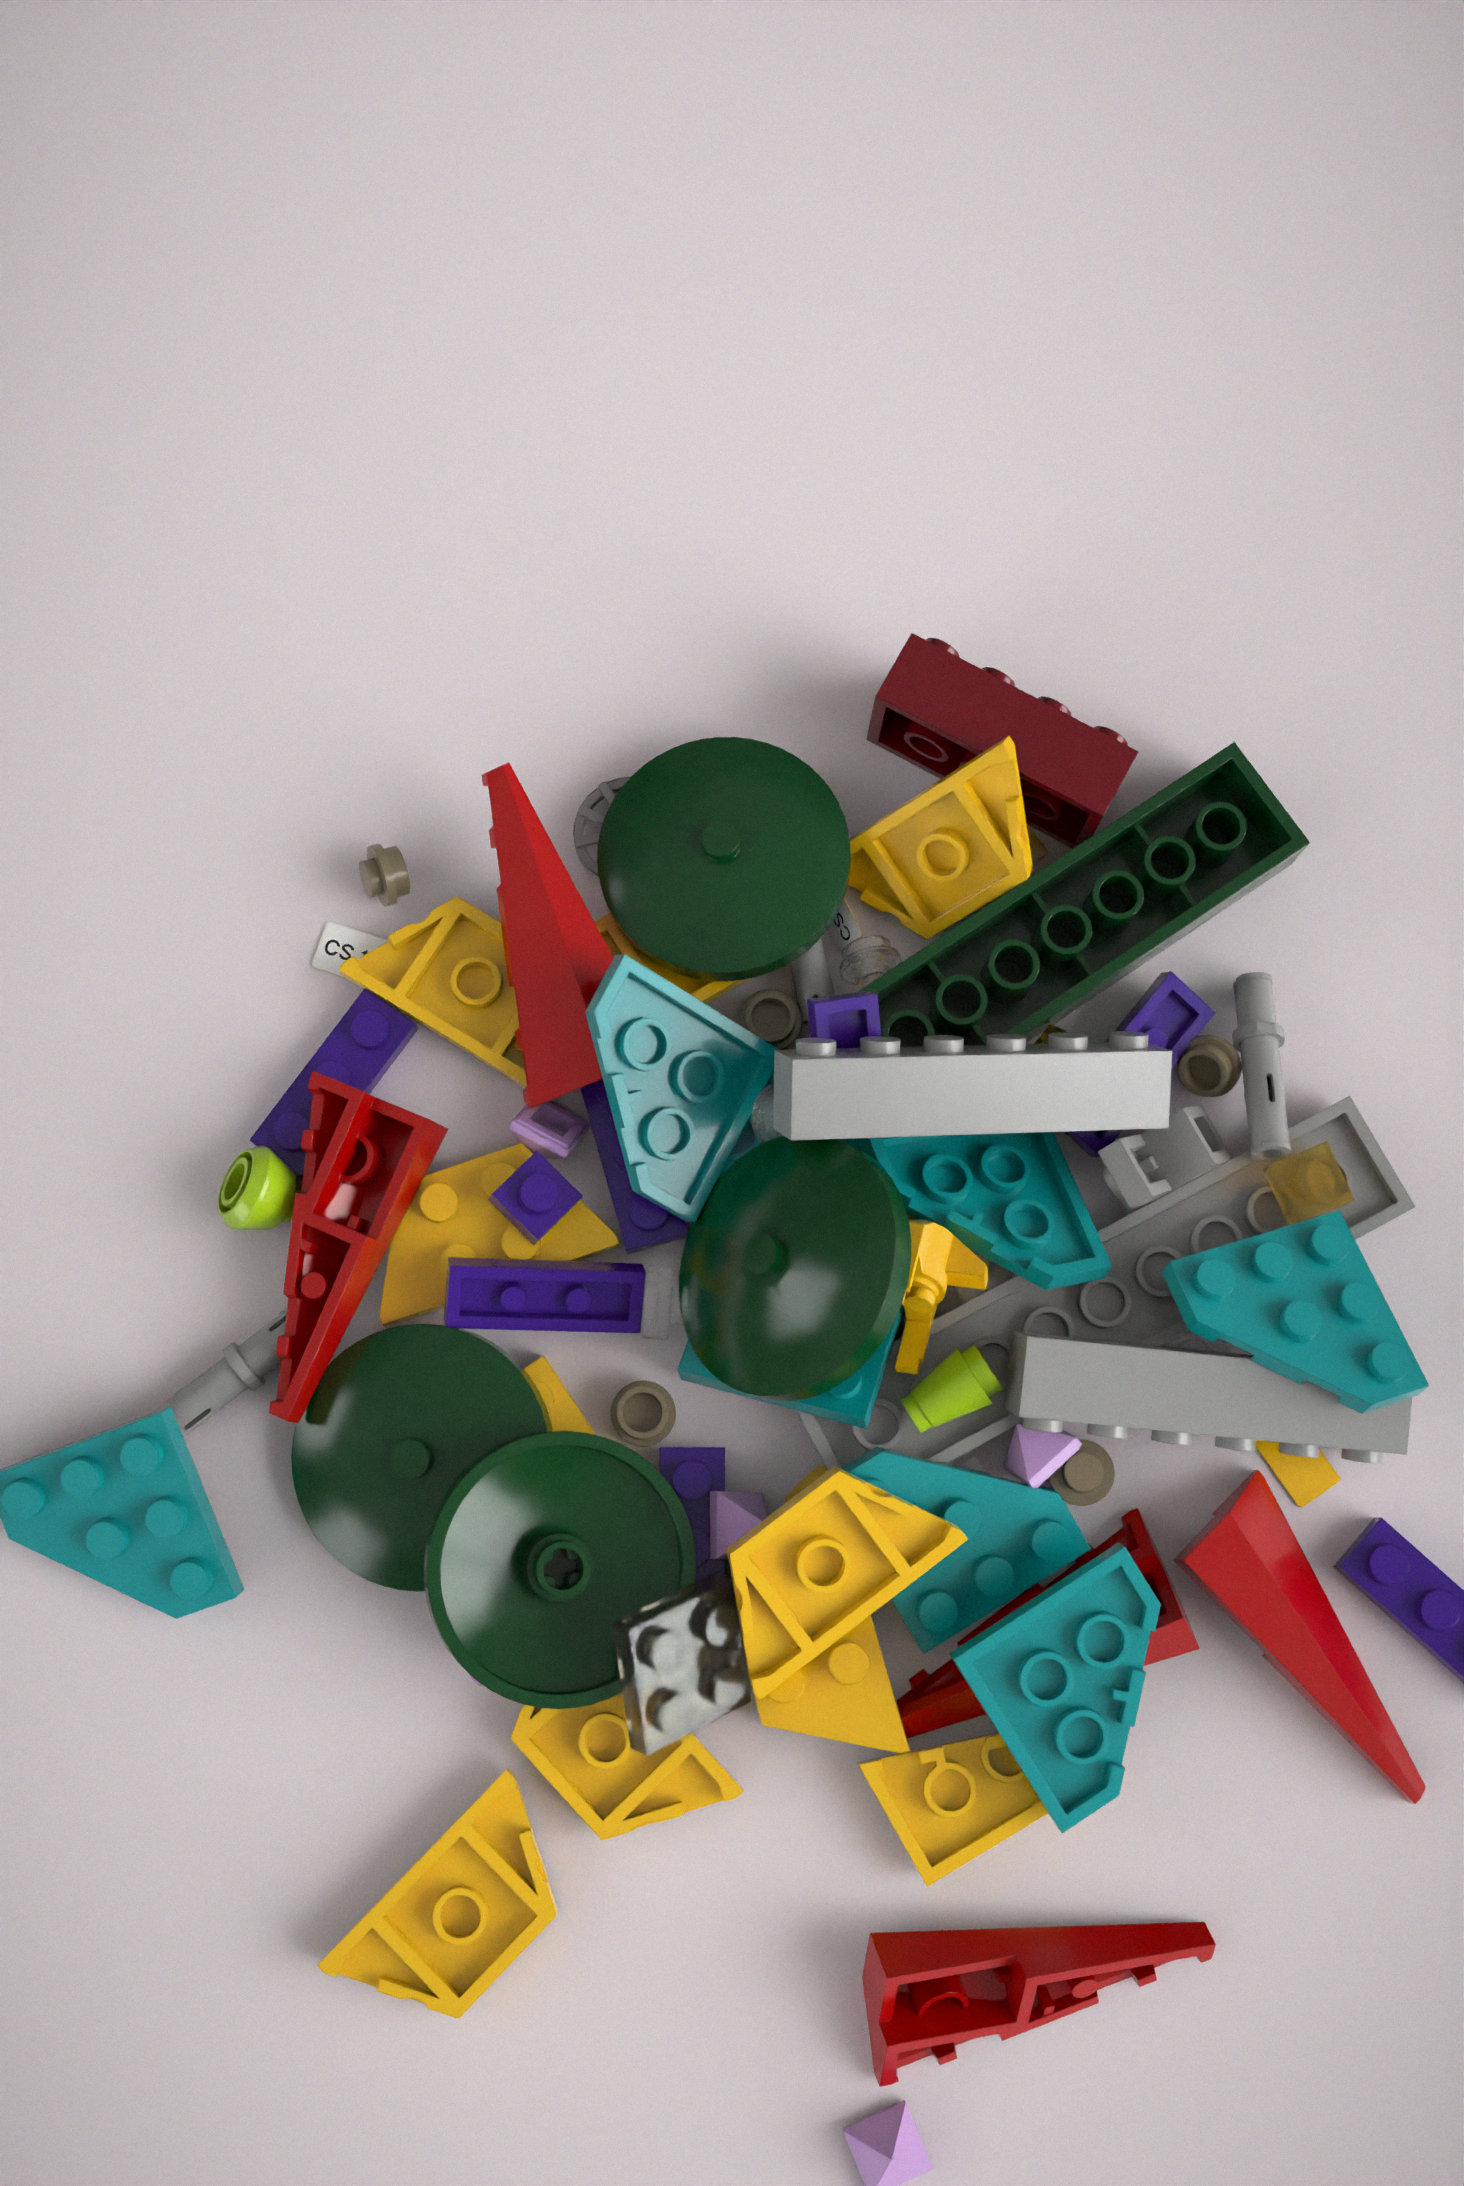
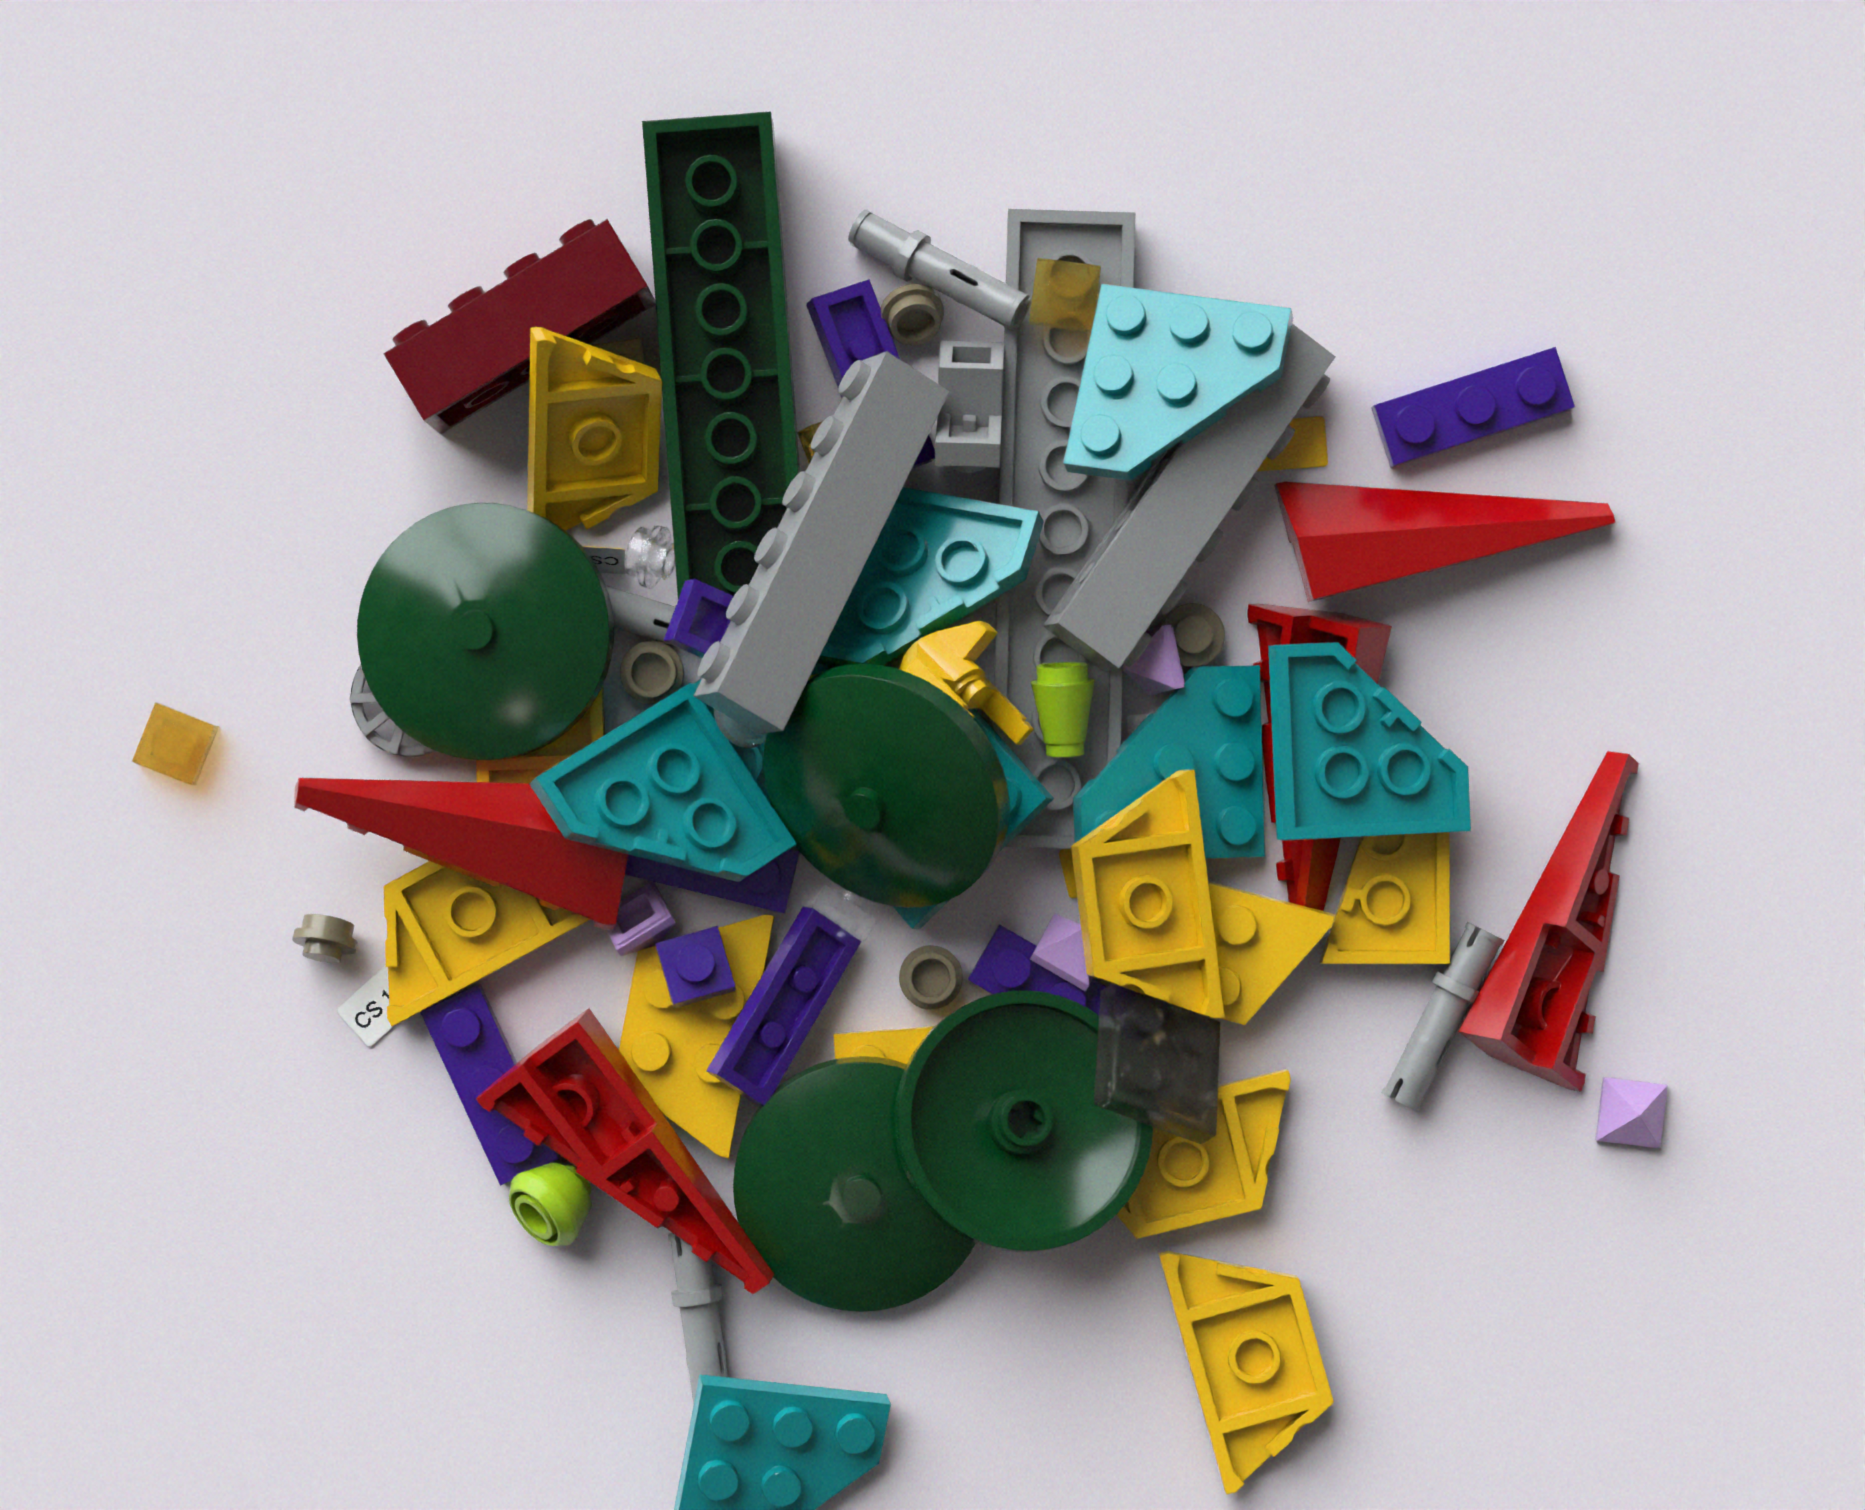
camera: 60 degrees left, 10 degrees up
none -> clear yellow plate [132,702,219,785]
none -> light grey pin [1381,922,1505,1111]

